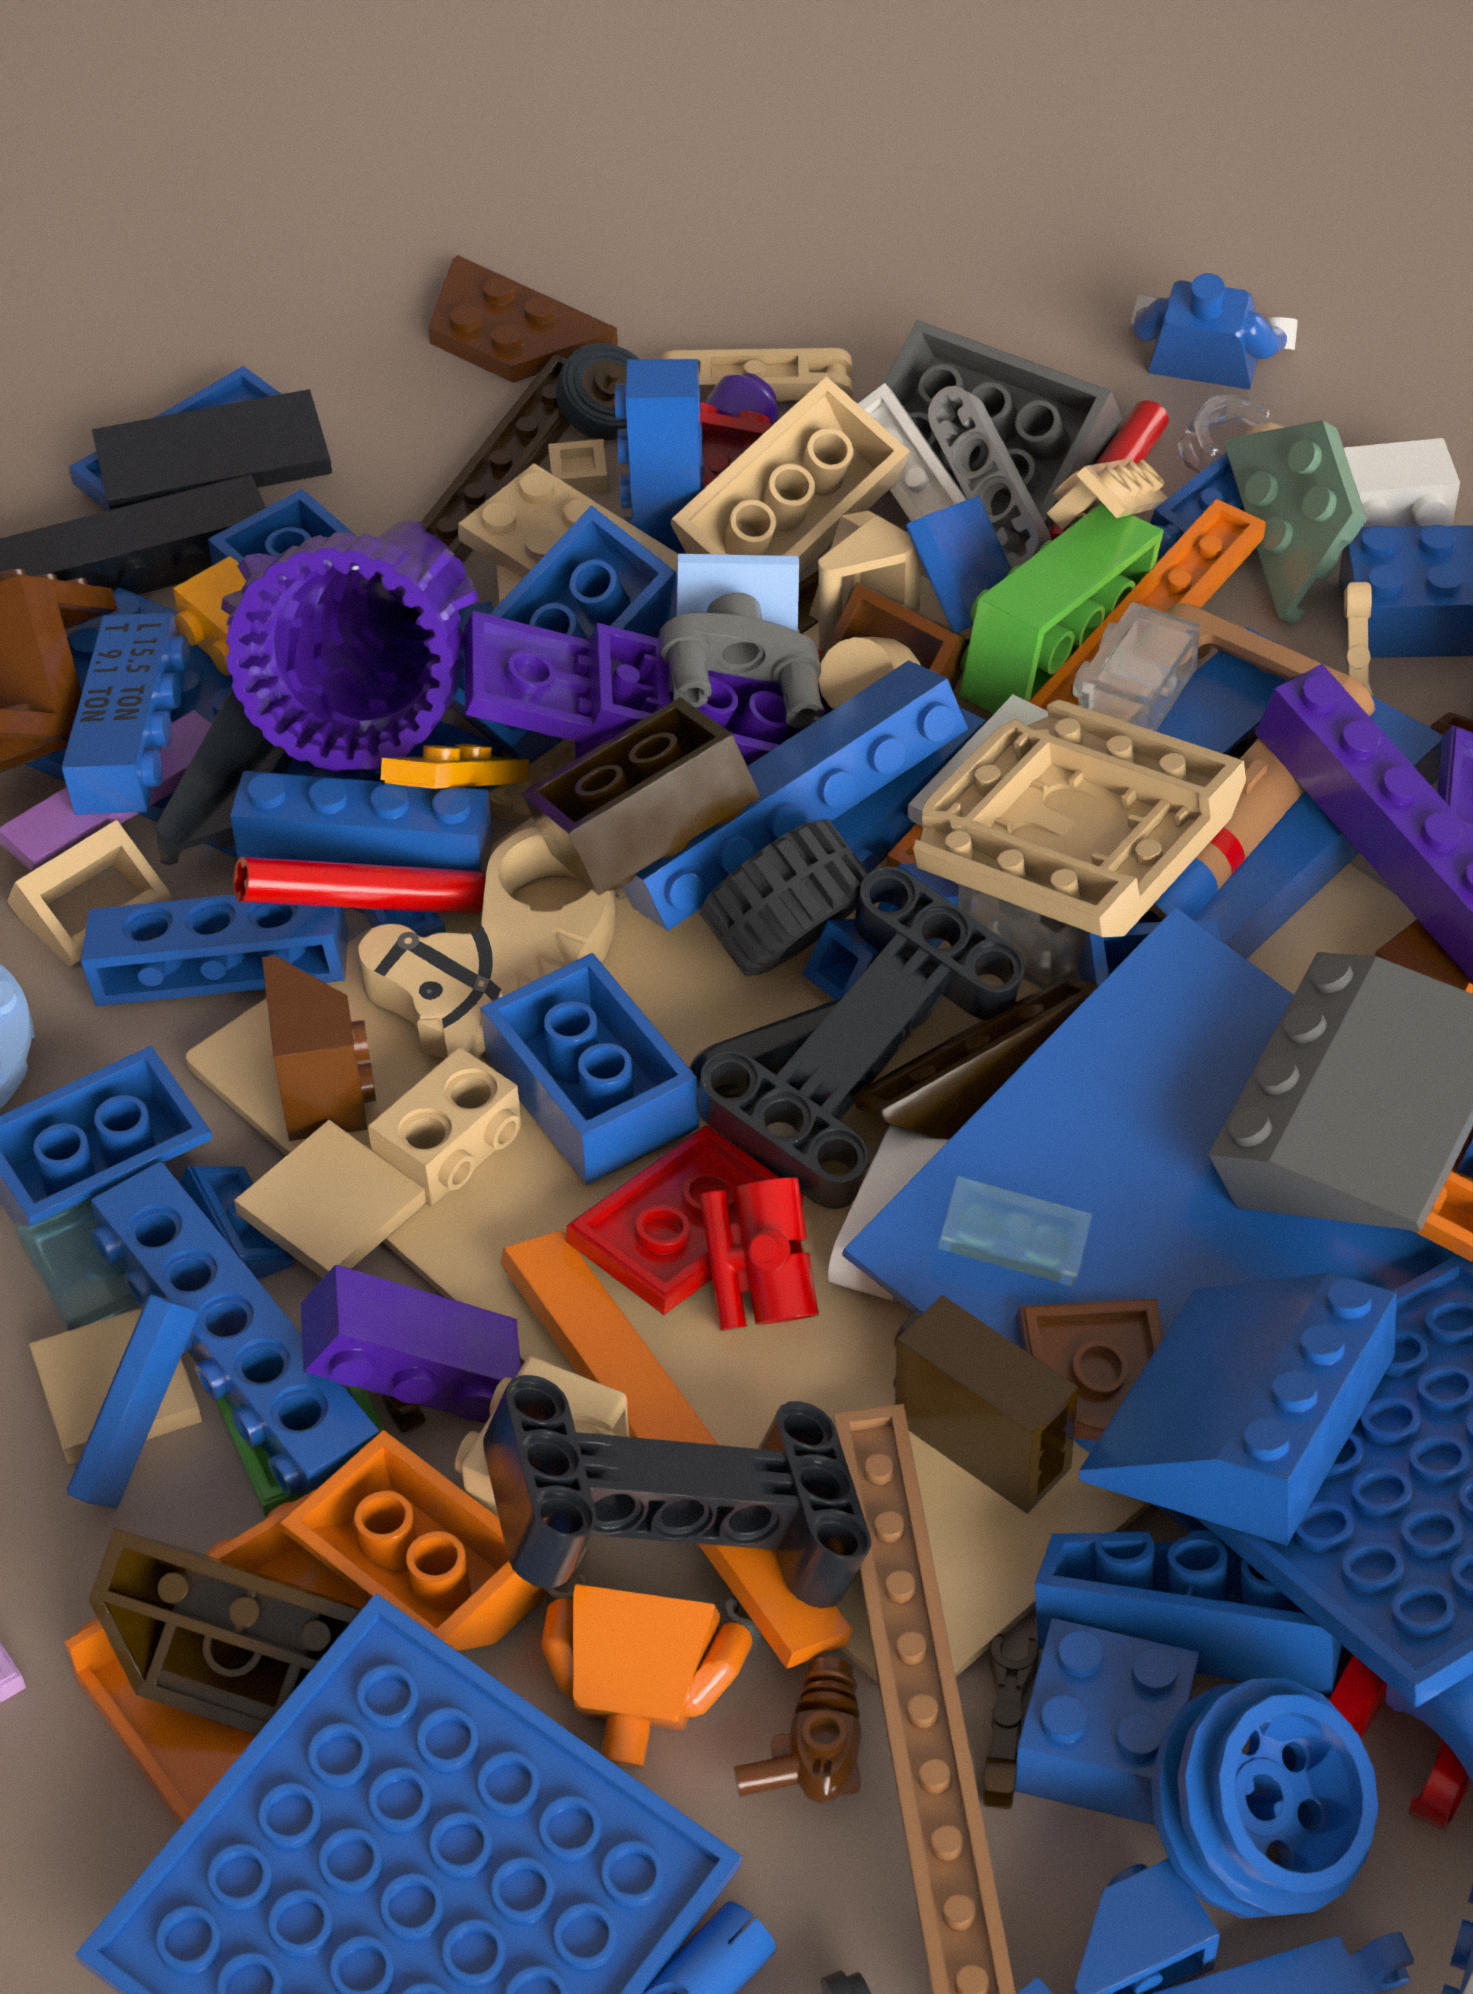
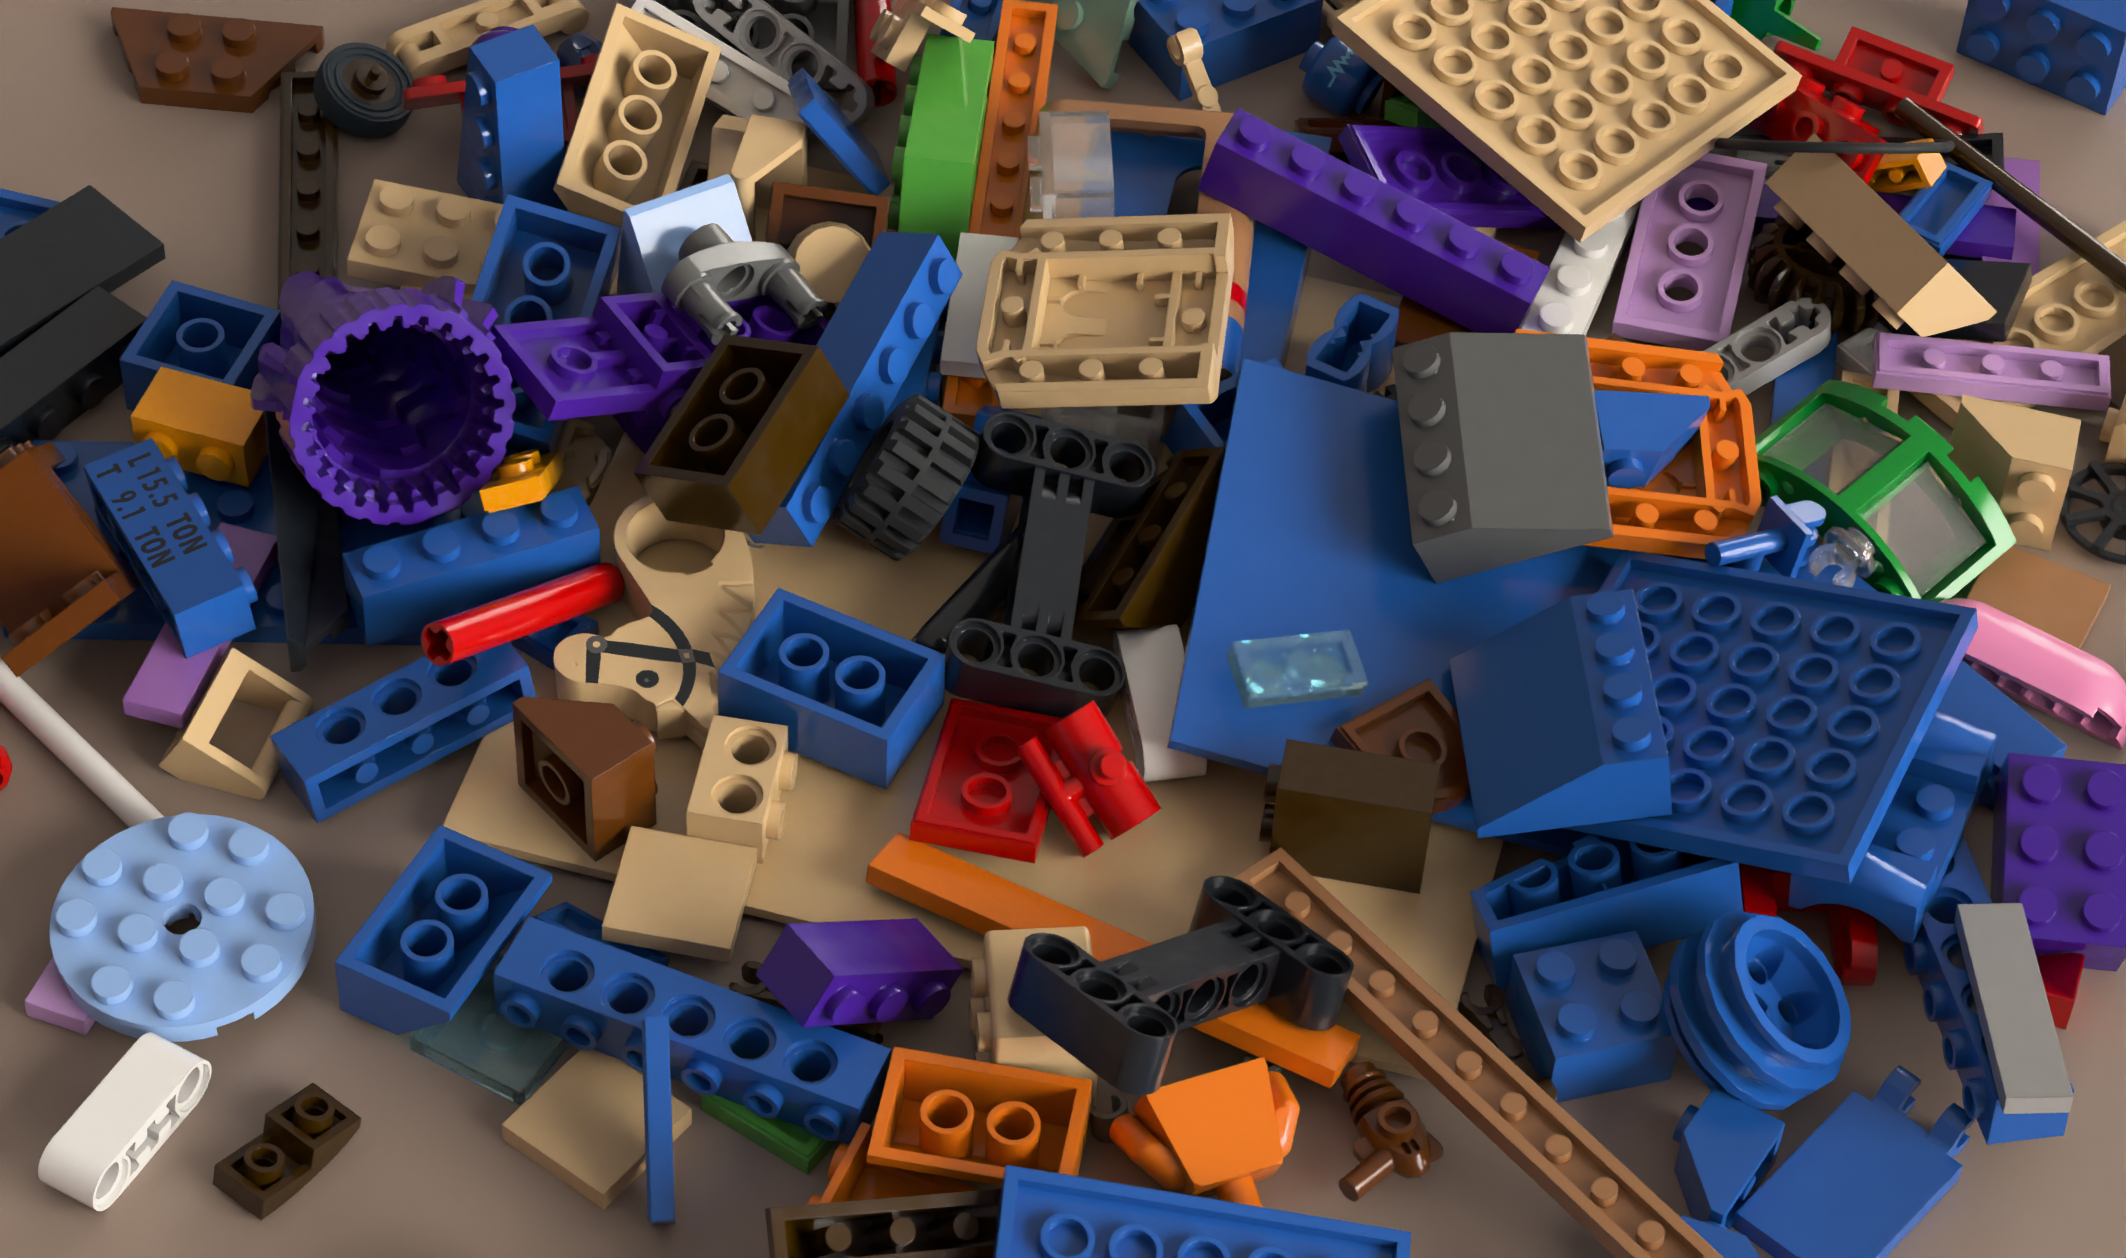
camera: 35 degrees left, 0 degrees up
tan tile [548,439,609,494] -> none
none -> blue brick [1305,293,1399,393]

